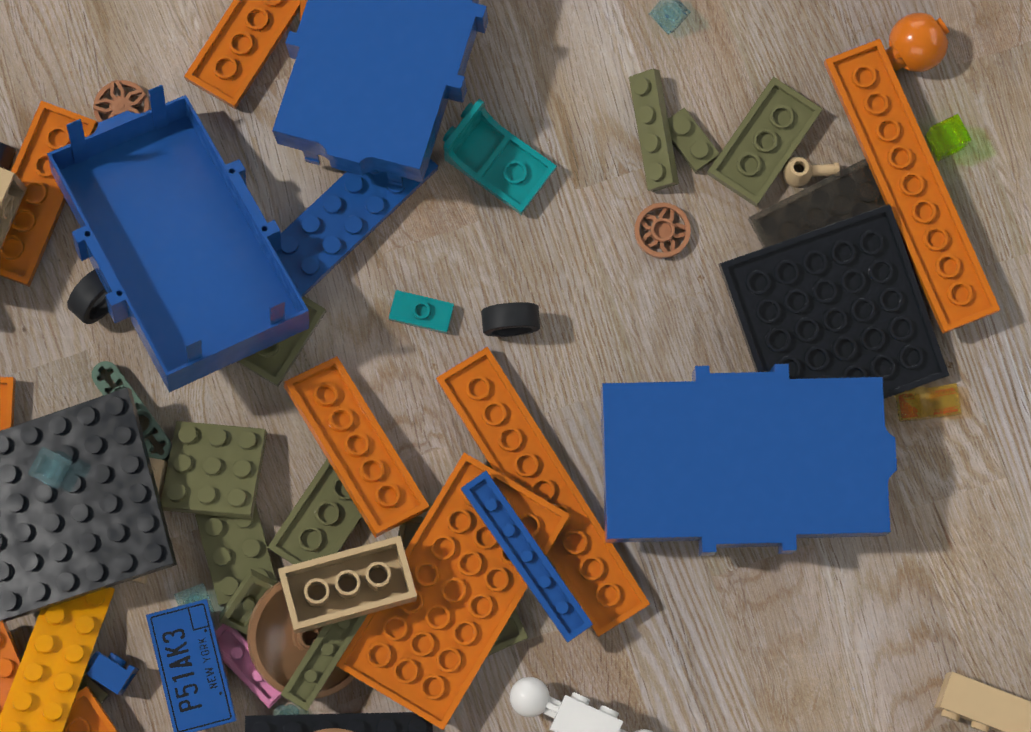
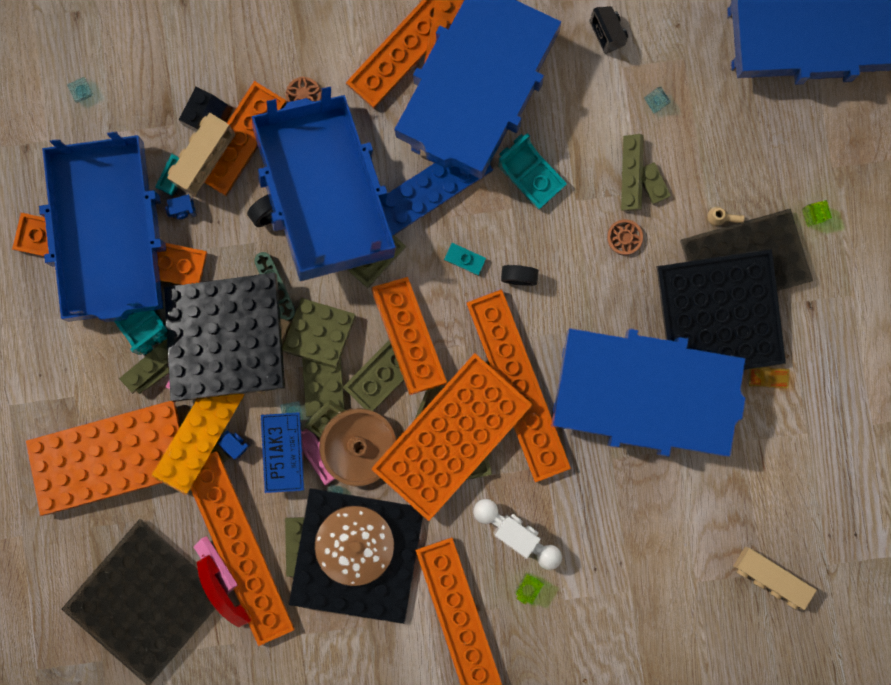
camera: 15 degrees right, 5 degrees up
clear light blue plate [28,446,72,489] -> none
tan brick [278,536,417,634] -> none
olive plate [280,614,368,712] -> none
blue plate [461,471,593,643] -> none
olive plate [707,76,823,207] -> none
orange plate [824,39,1000,334] -> none
orange brick [885,13,950,72] -> none

